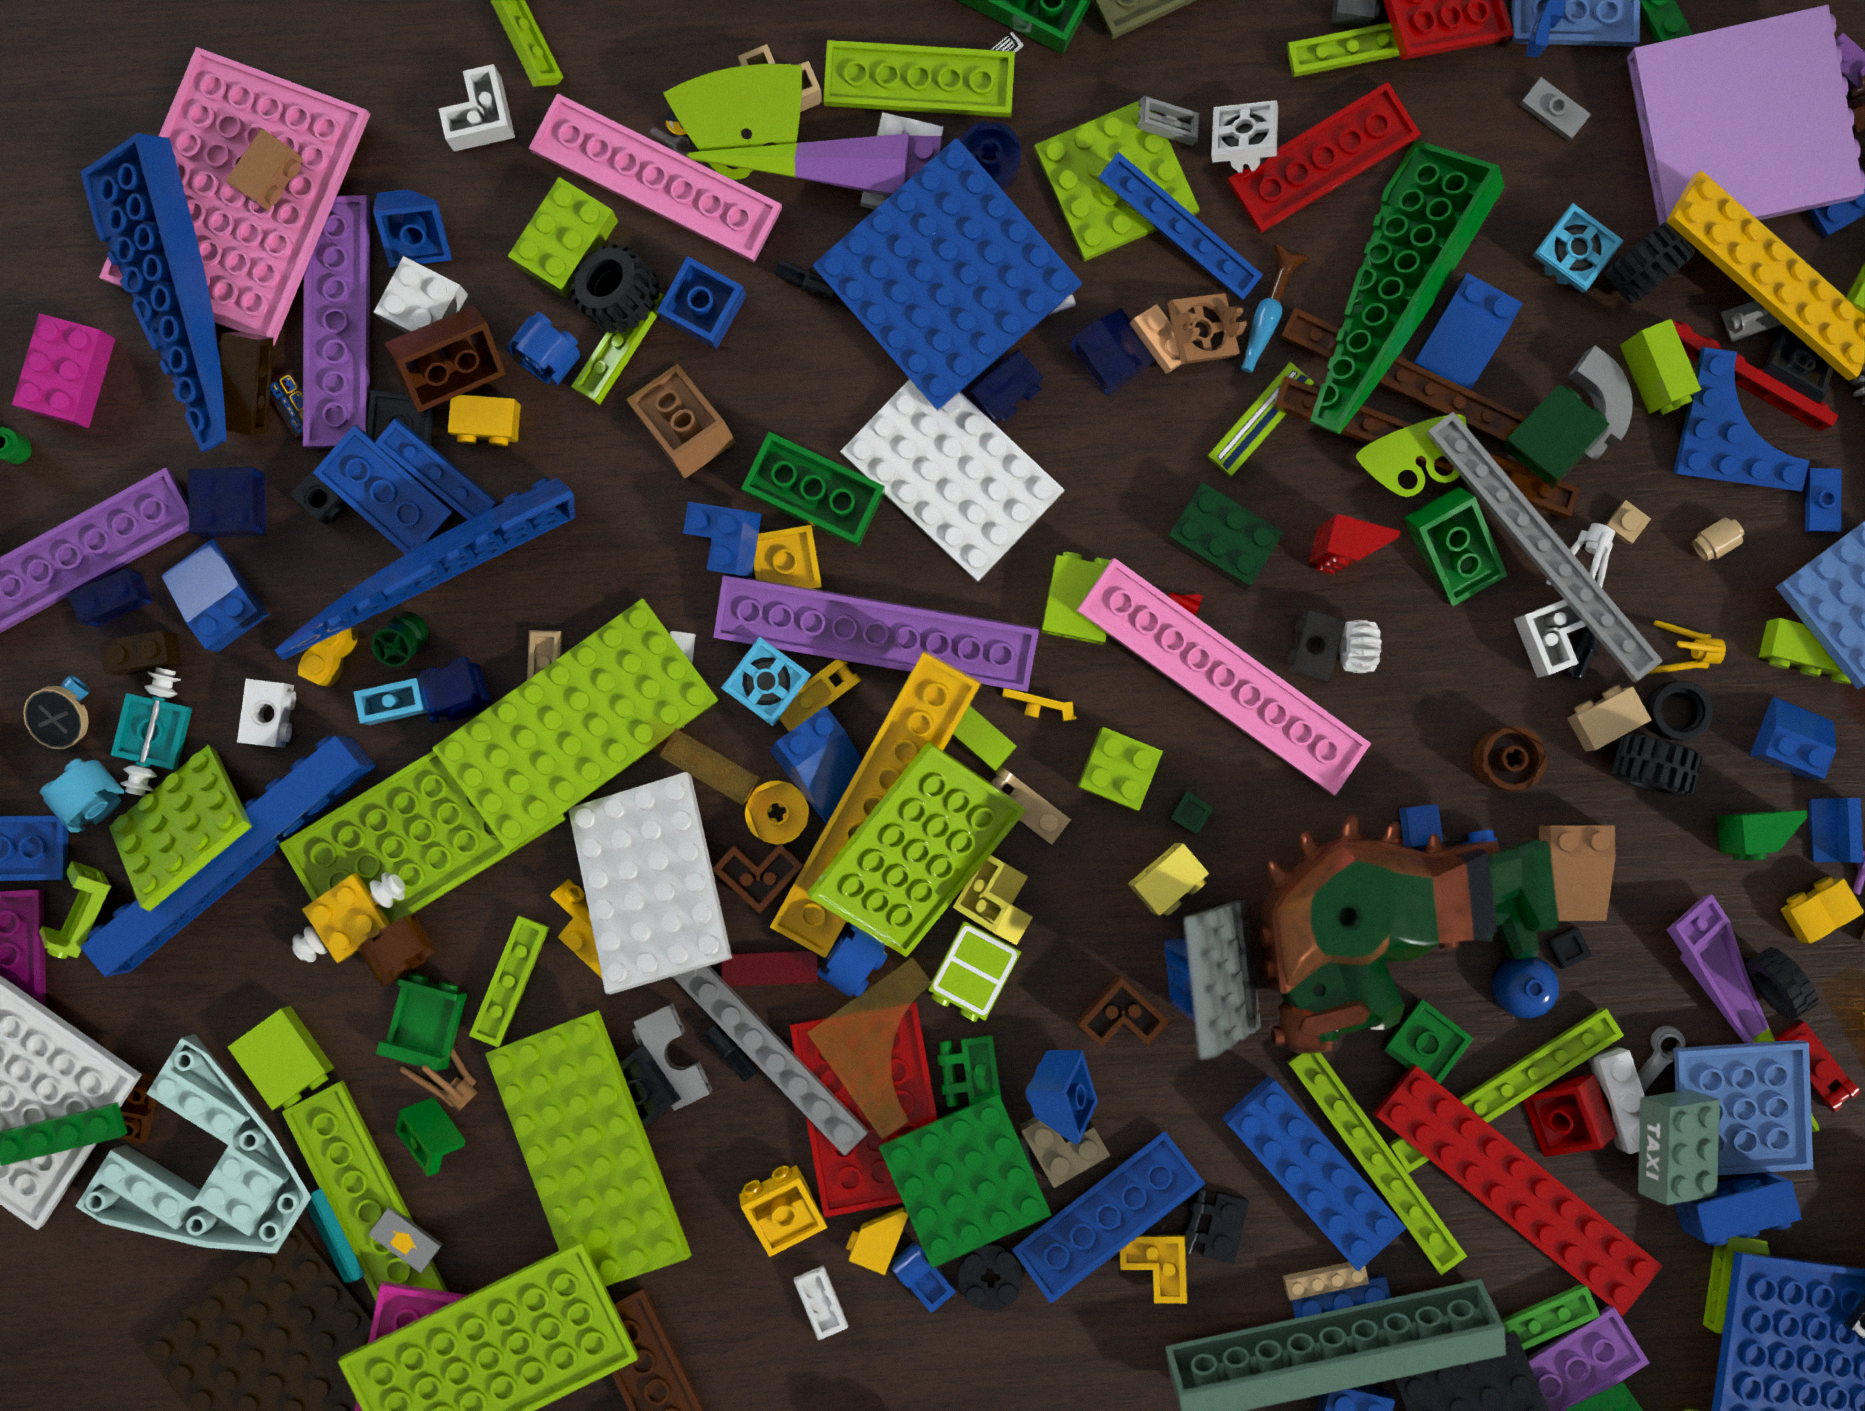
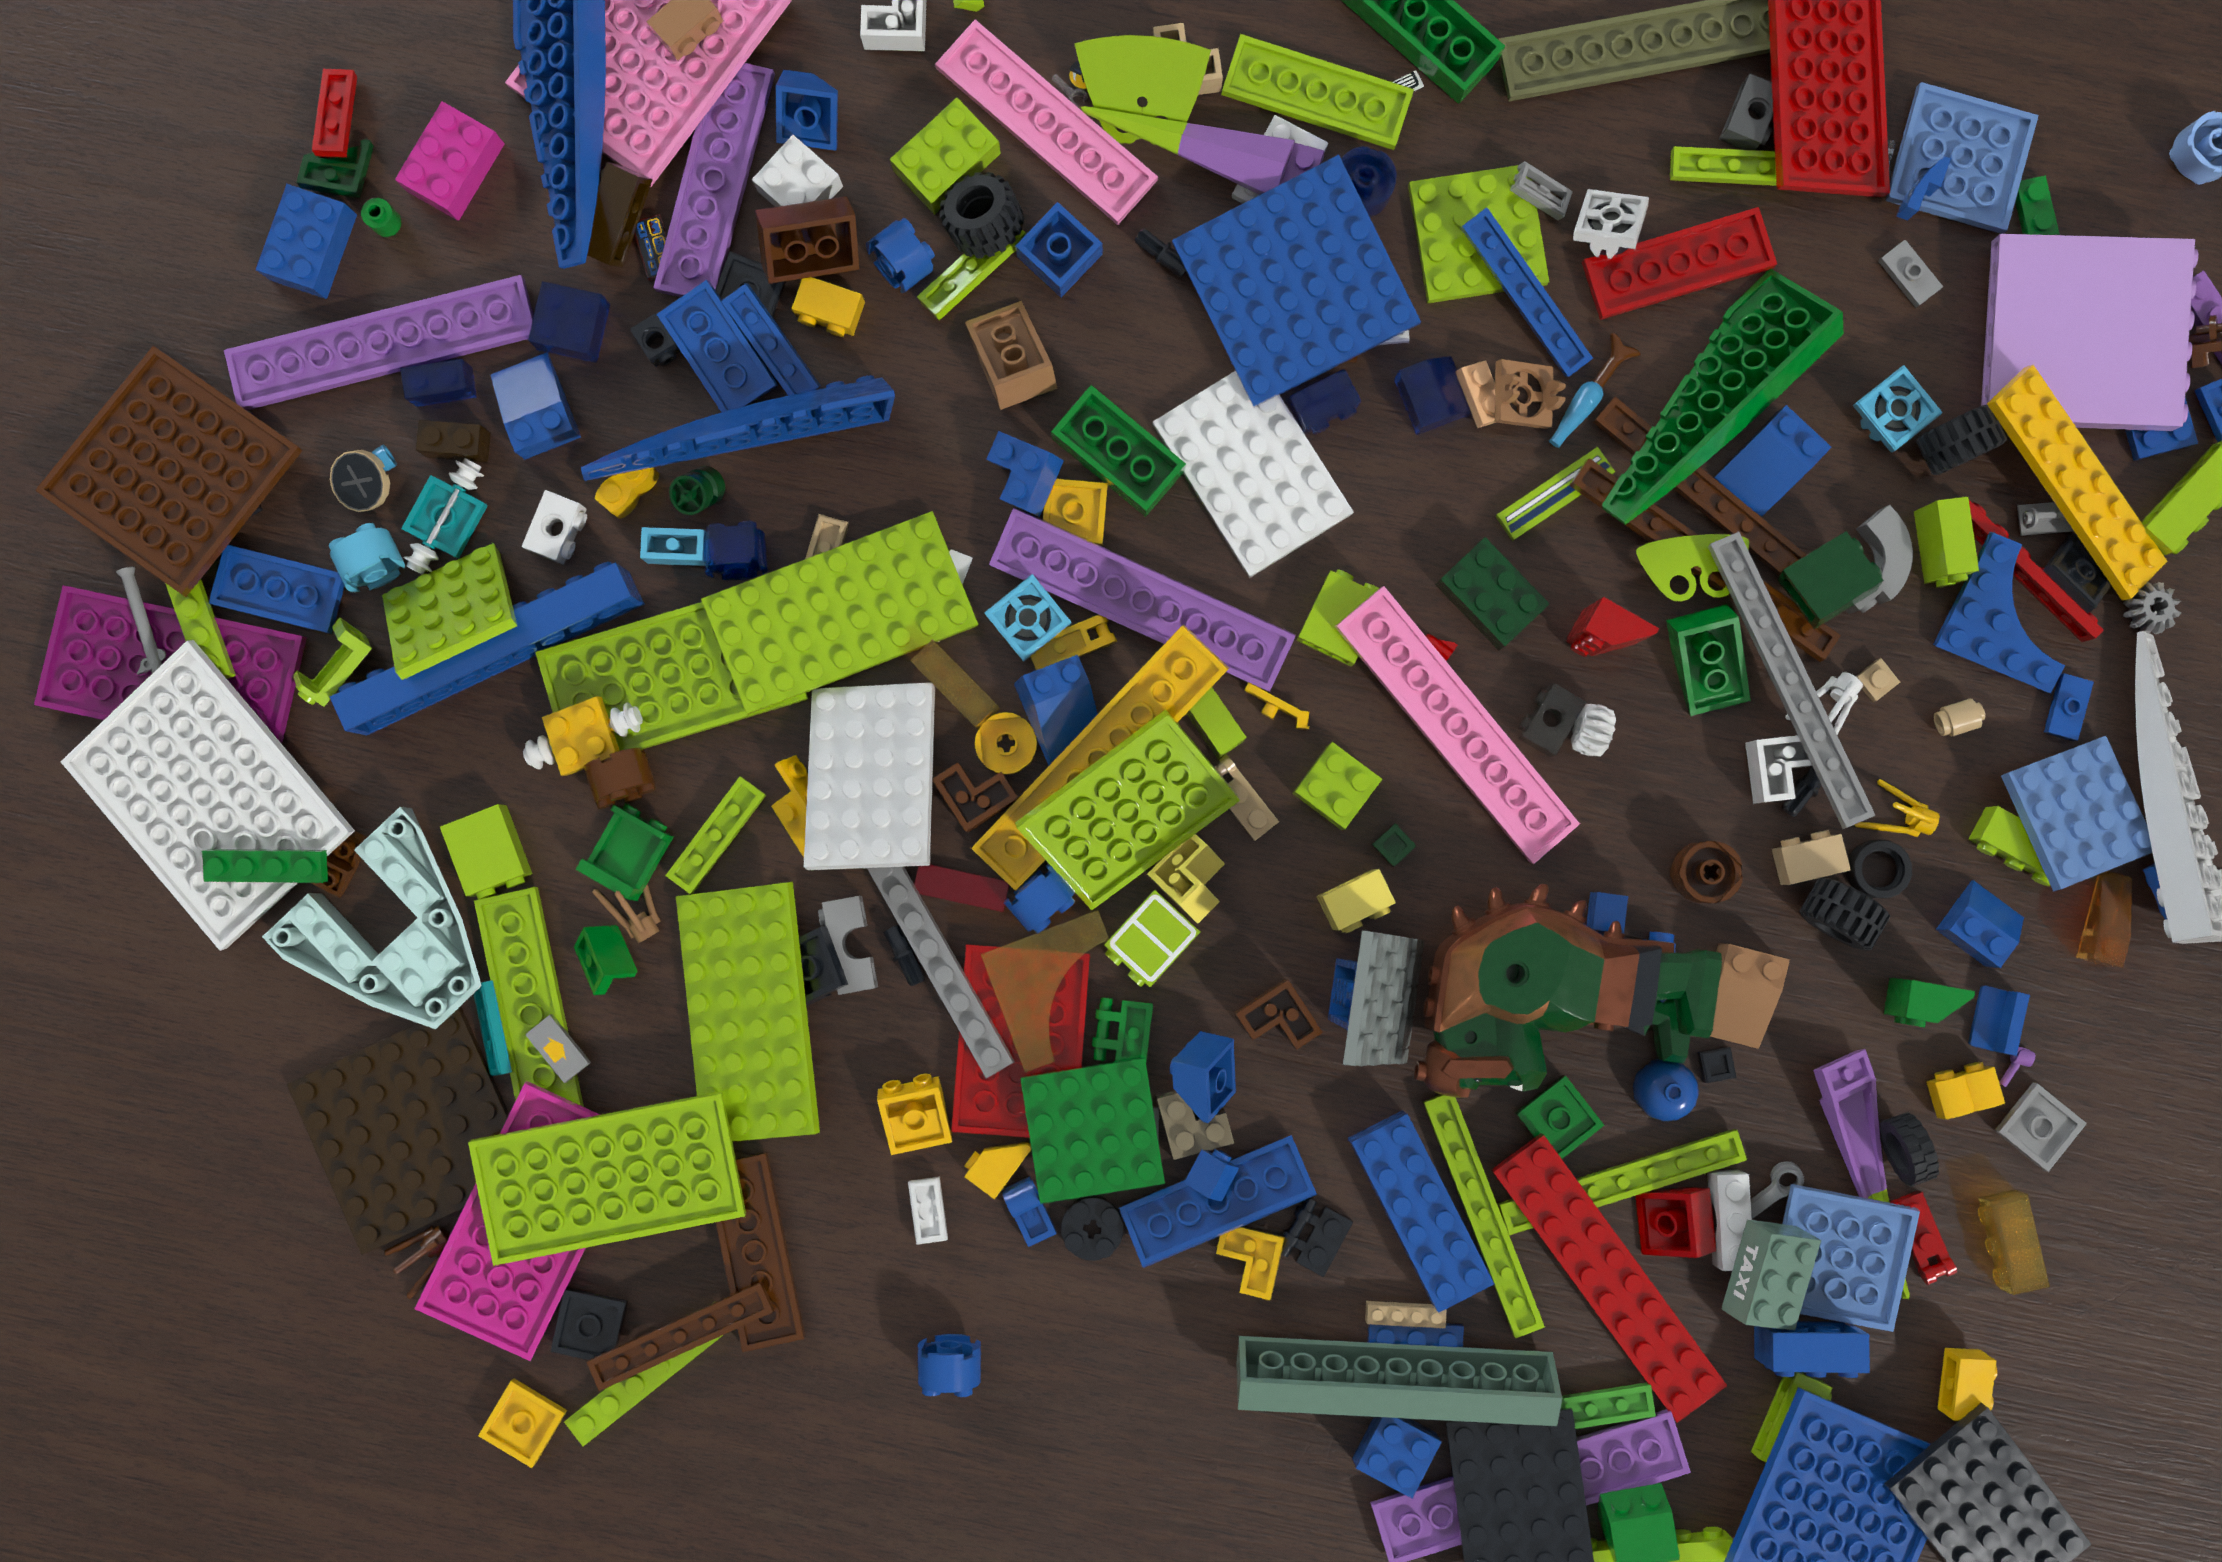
camera: 20 degrees right, 0 degrees up
none -> blue brick [1184,1148,1239,1202]

